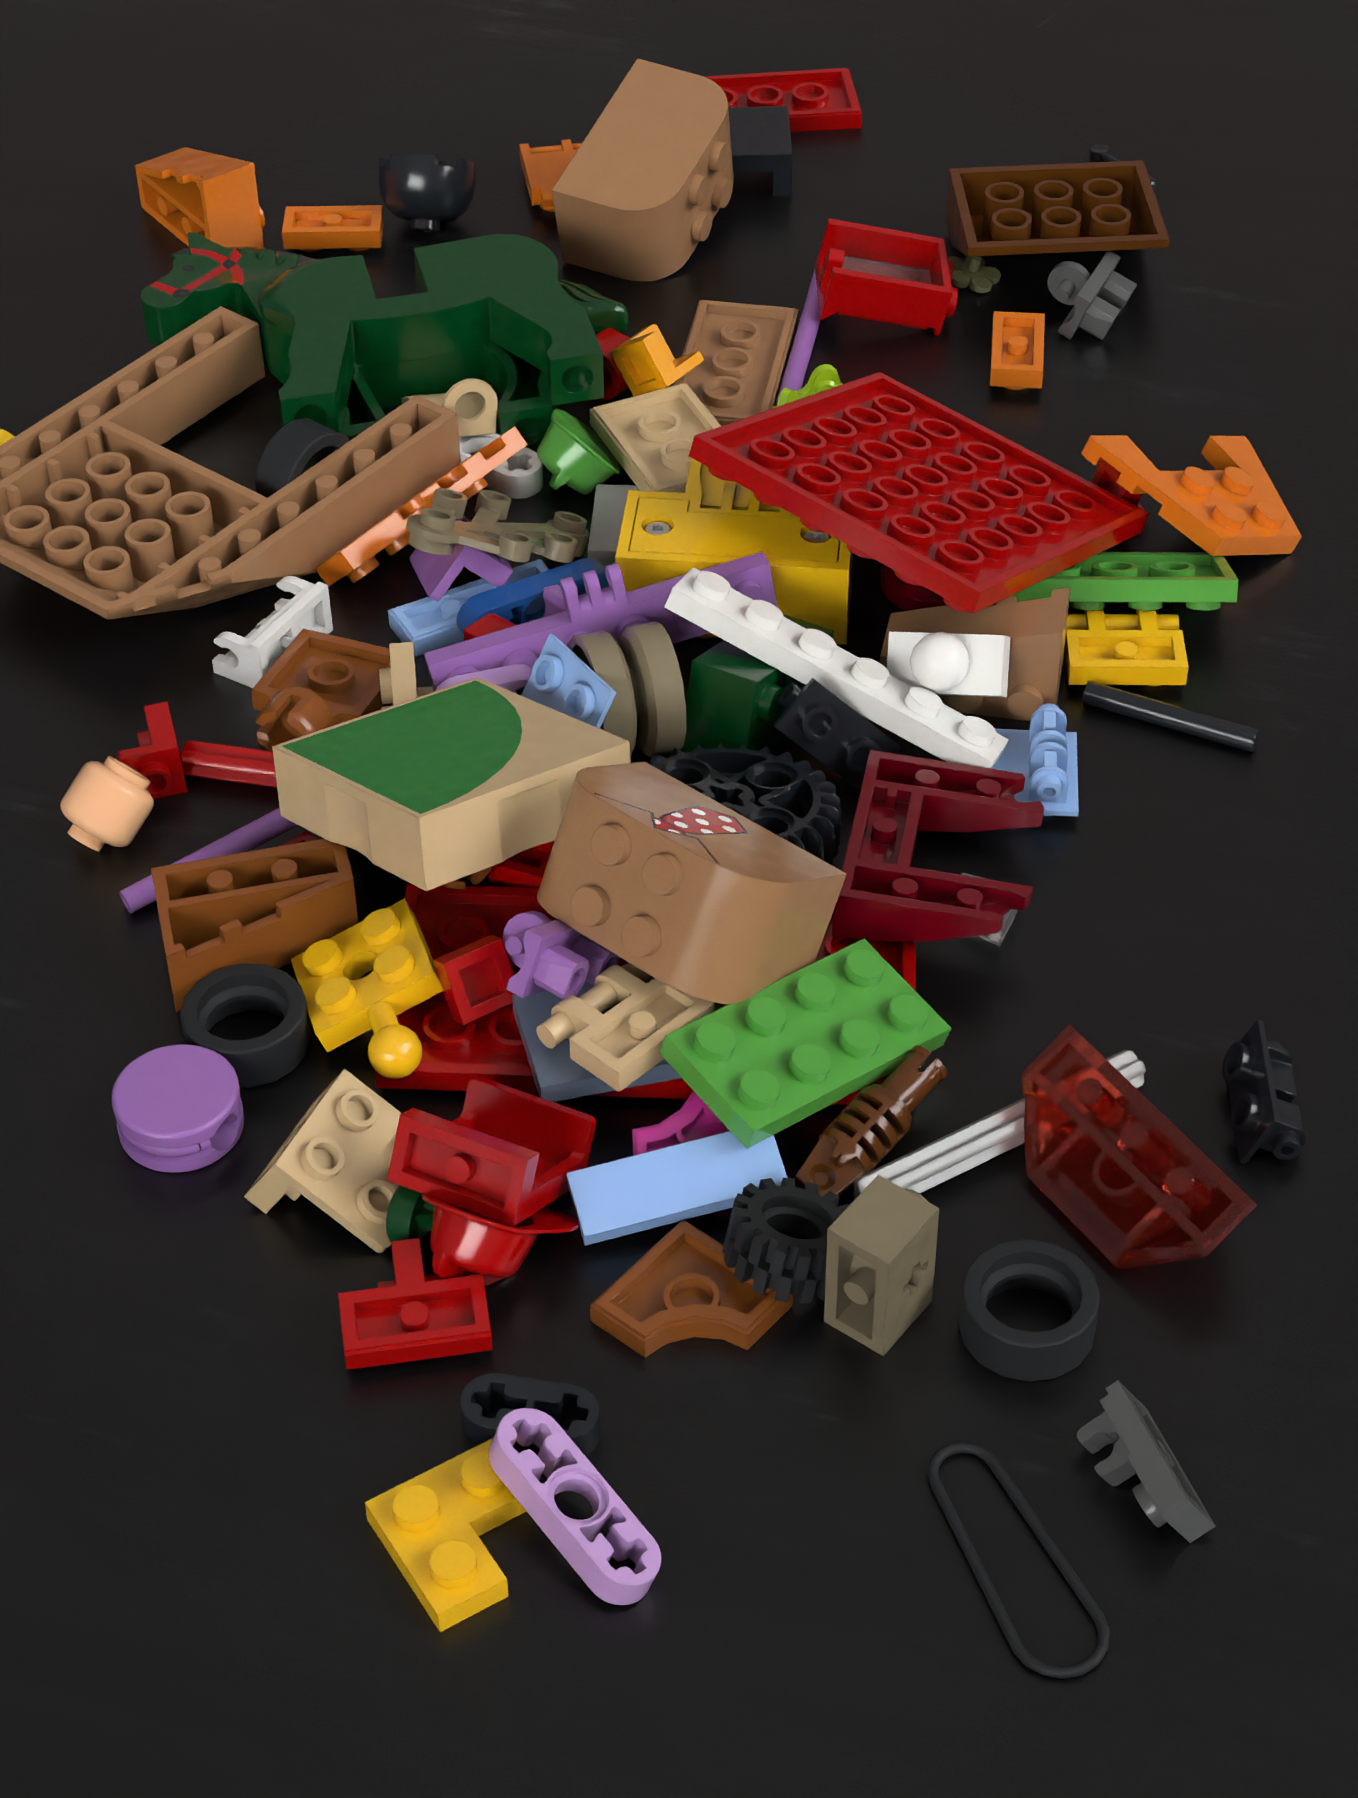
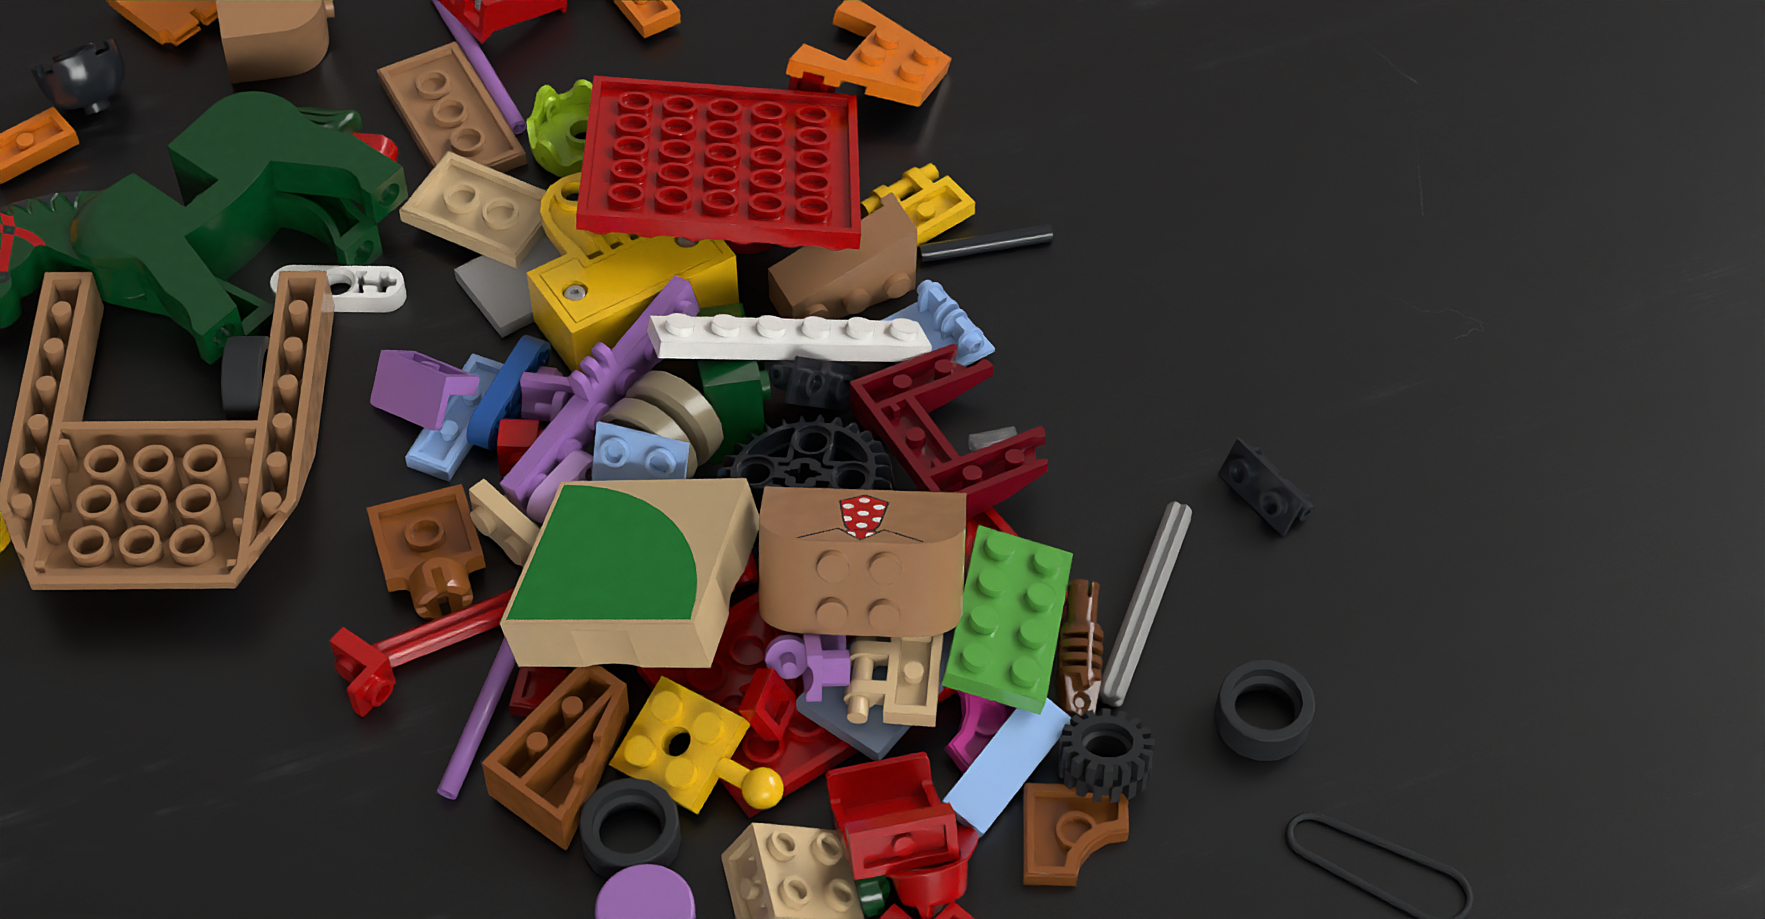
camera: 40 degrees left, 10 degrees up
light nougat head [60,756,154,852] -> none
white hinge [212,576,333,688] -> none
orange wing [315,426,528,587] -> none
tan piece [400,378,498,437] -> none
dark tan plant [406,488,590,563] -> none
bright green piece [537,409,620,495] -> none
light orange panel [610,324,704,396] -> none
dark tan brick [824,1174,940,1356] -> none
white tile [887,631,1011,697] -> none
bright green plate [1011,552,1238,611] -> none
clear red wedge [1021,1024,1257,1270] -> none
dark grey plate [1077,1380,1216,1543] -> none

